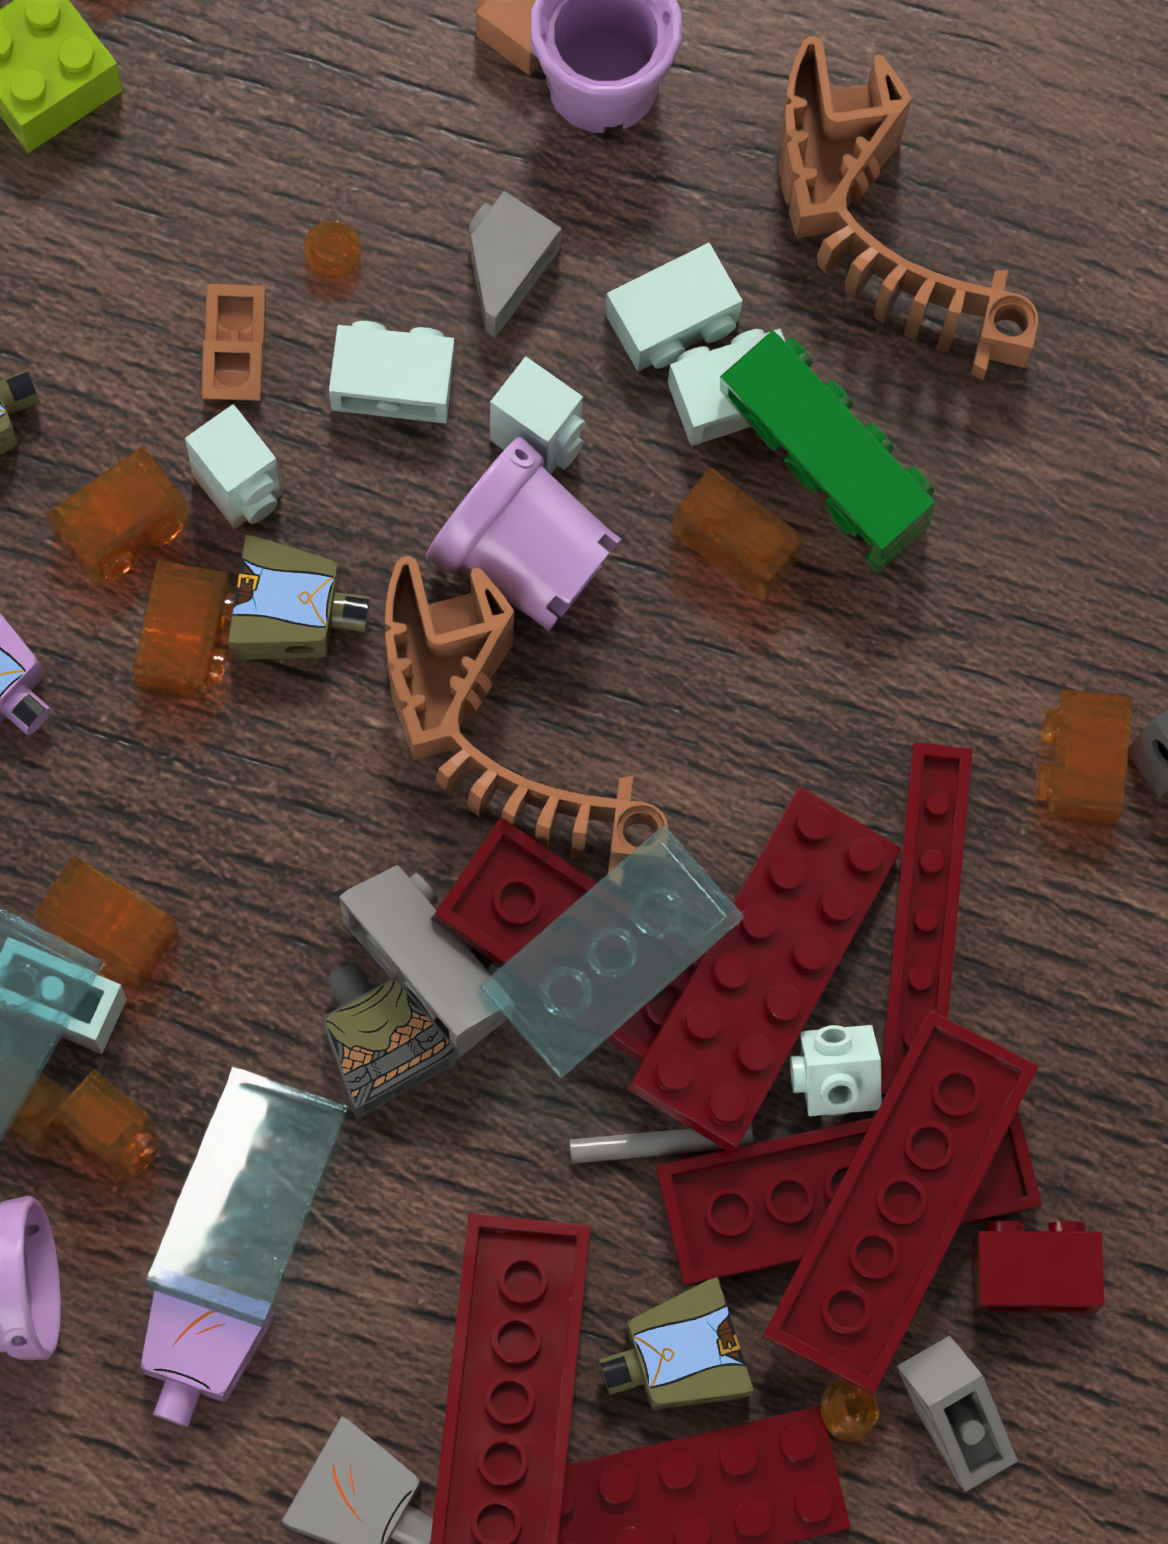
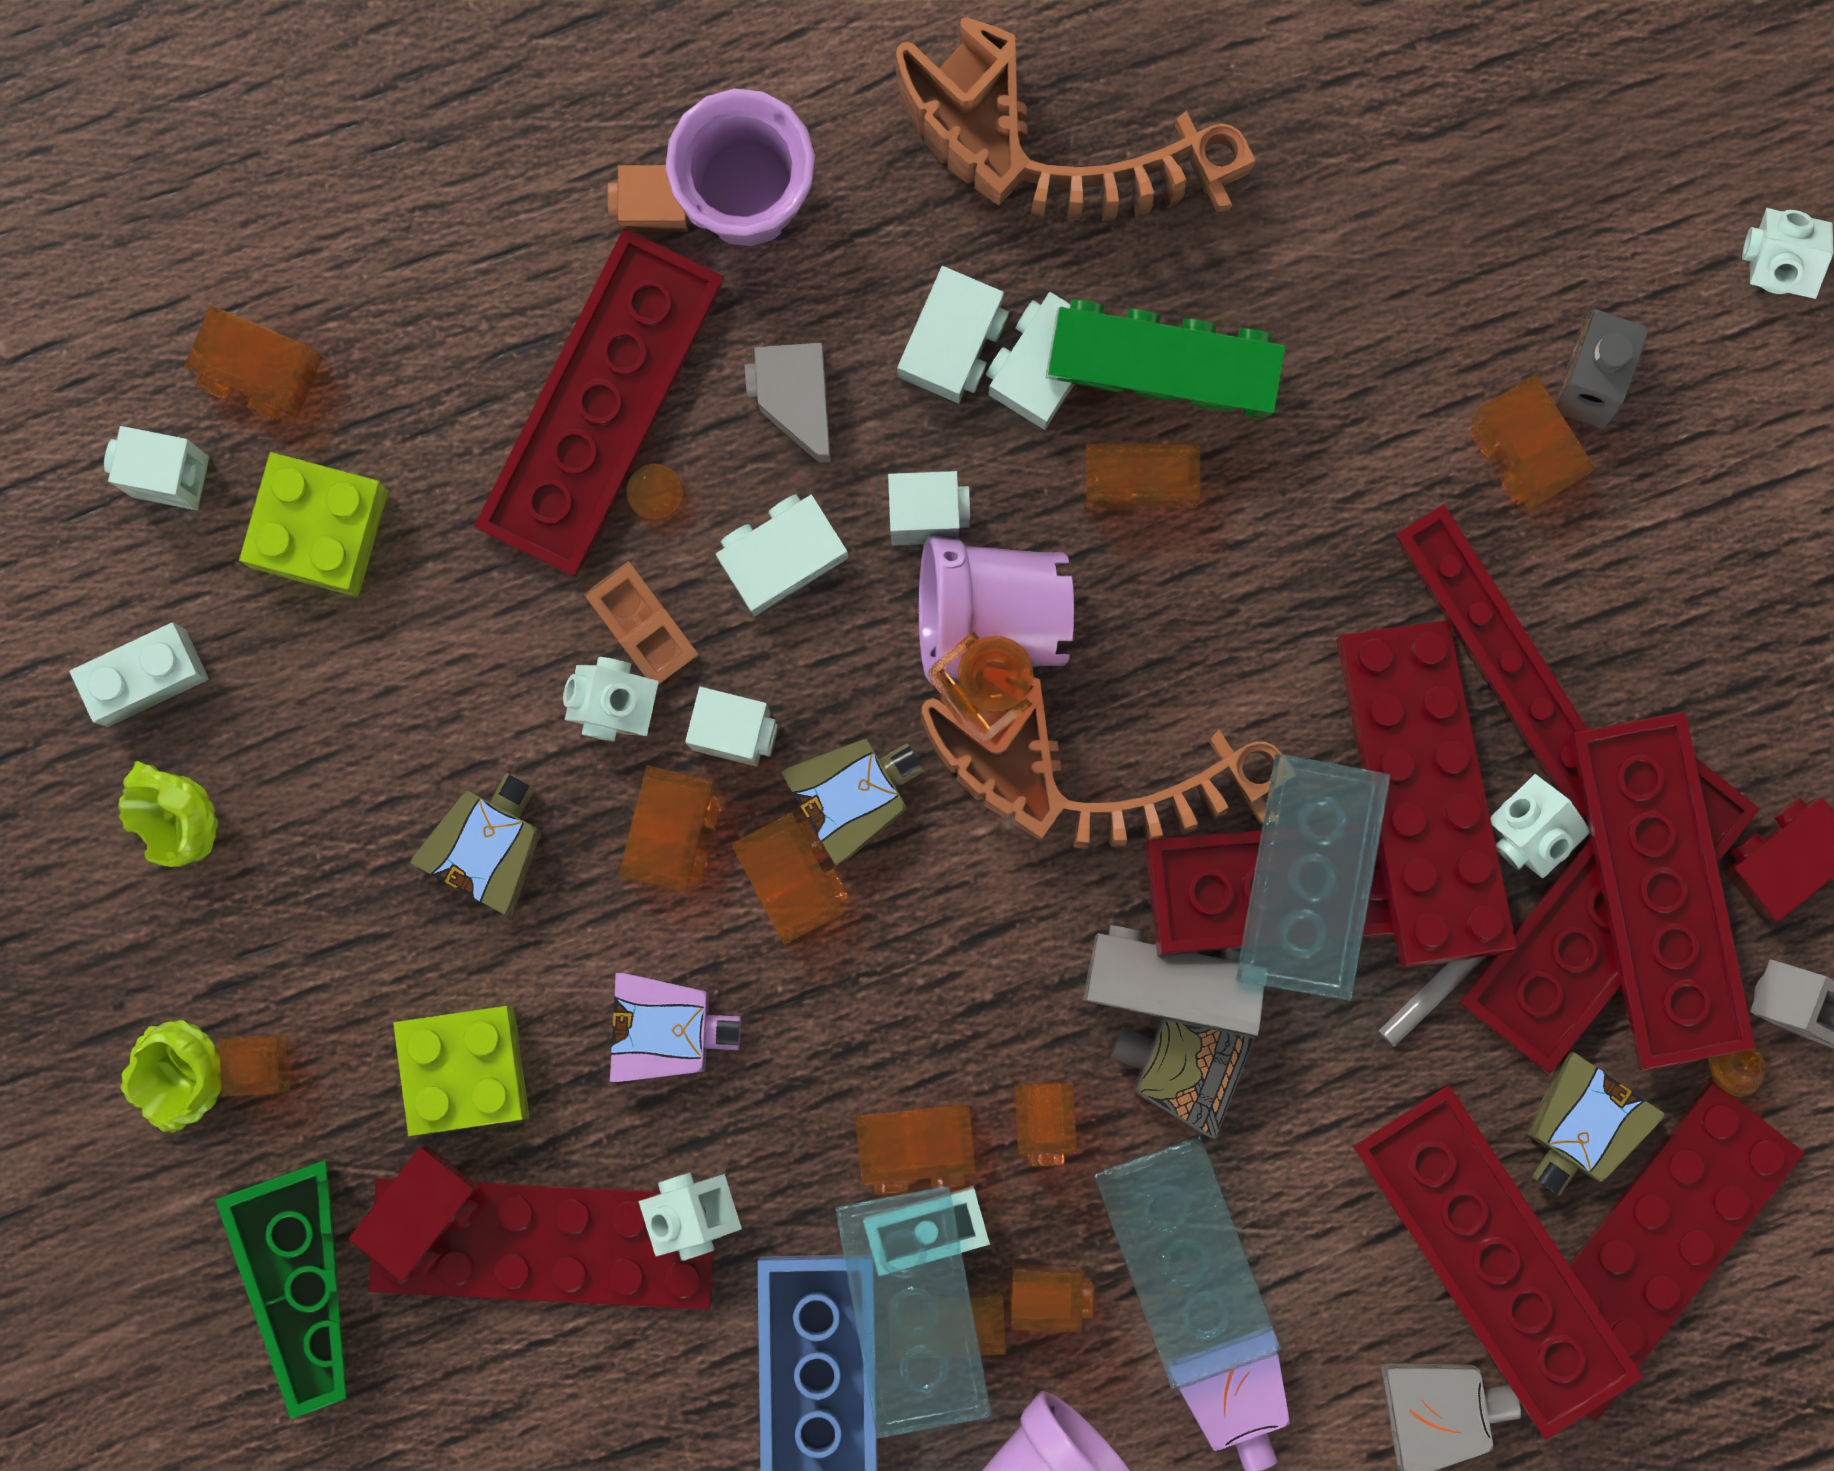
camera: 30 degrees left, 10 degrees up
none -> dark red plate [473,228,725,578]
none -> light aqua brick [563,657,659,742]
none -> clear orange piece [928,631,1033,741]
none -> clear orange brick [1012,1081,1077,1166]

